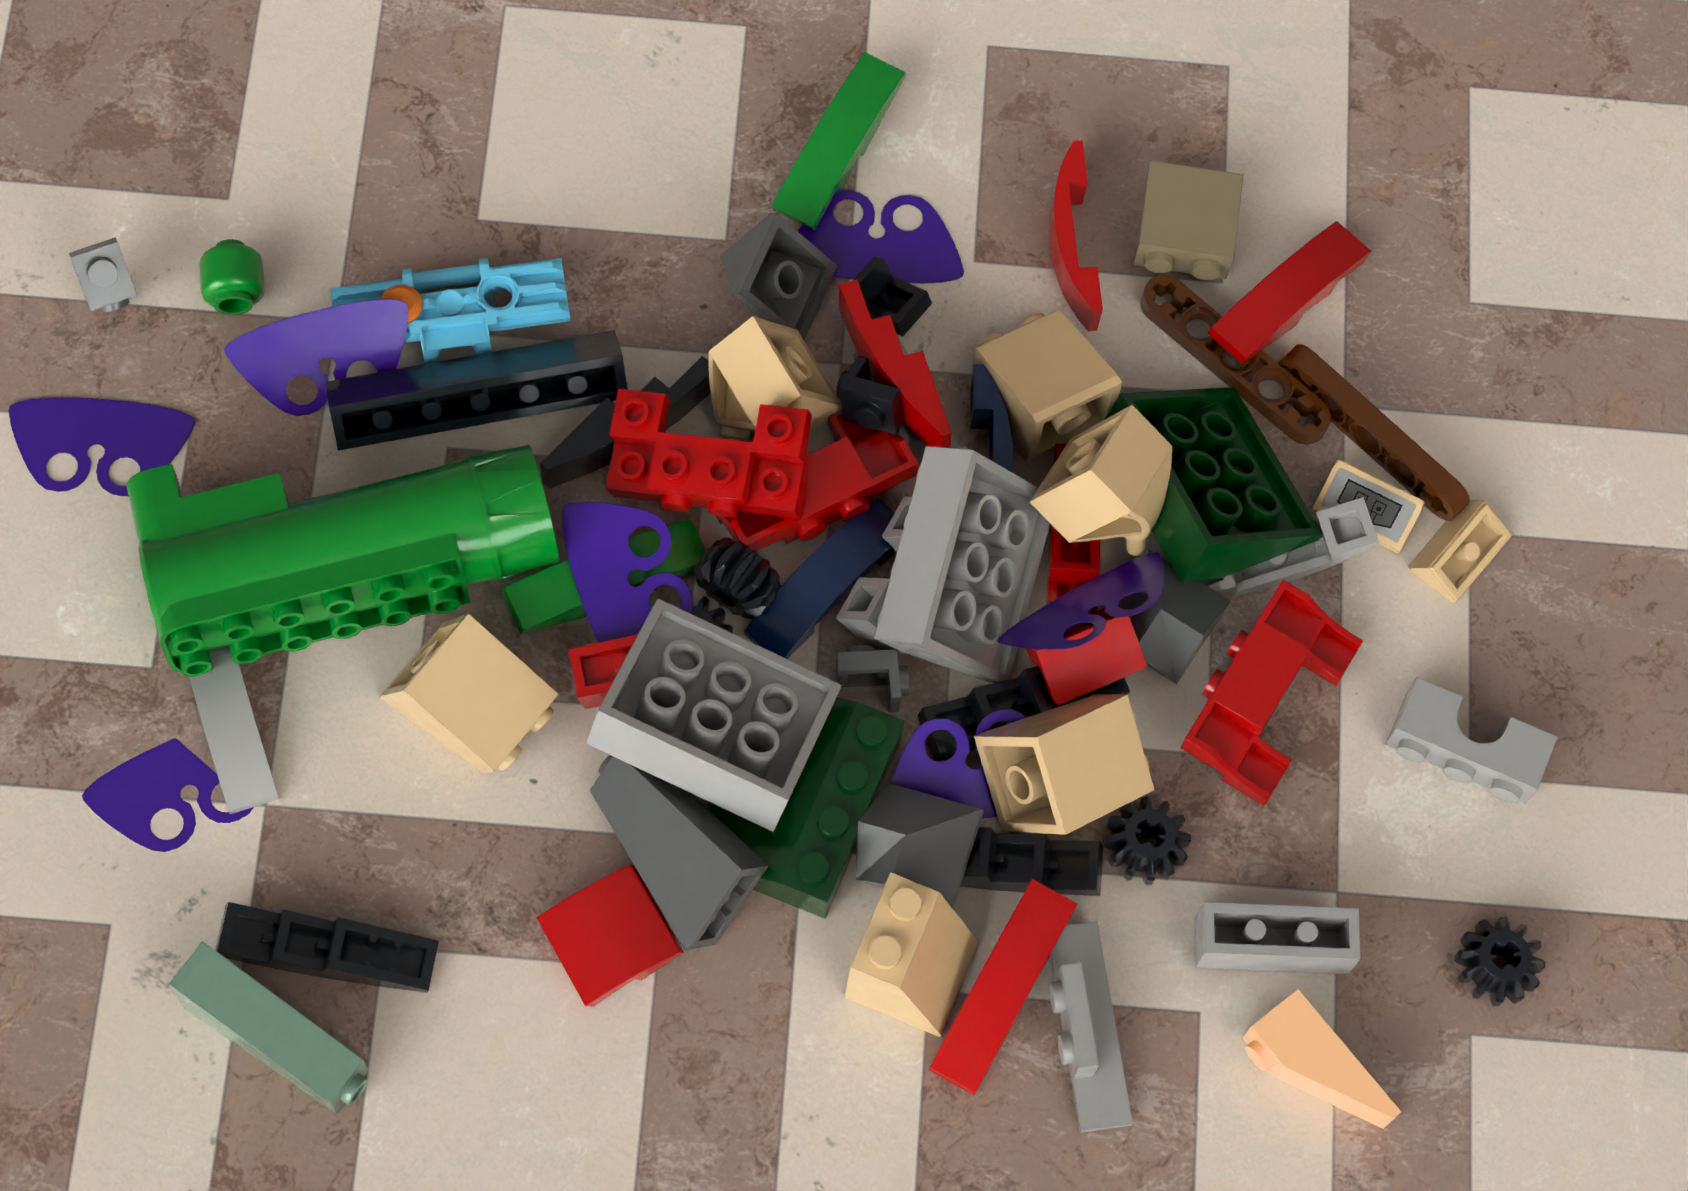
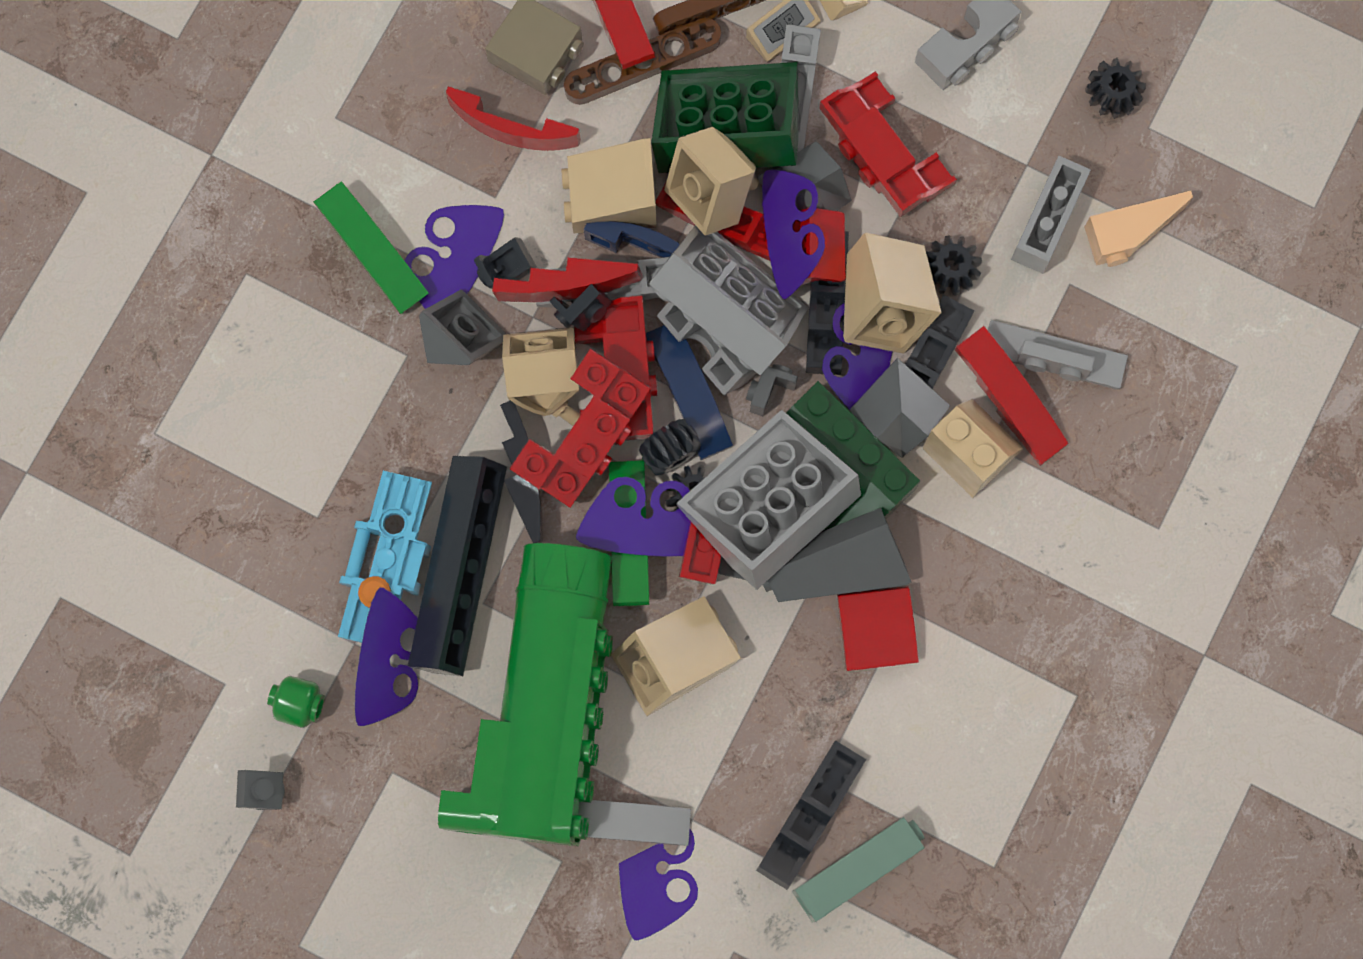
camera: 60 degrees left, 10 degrees up
dark purple piece [8,398,195,496] -> none

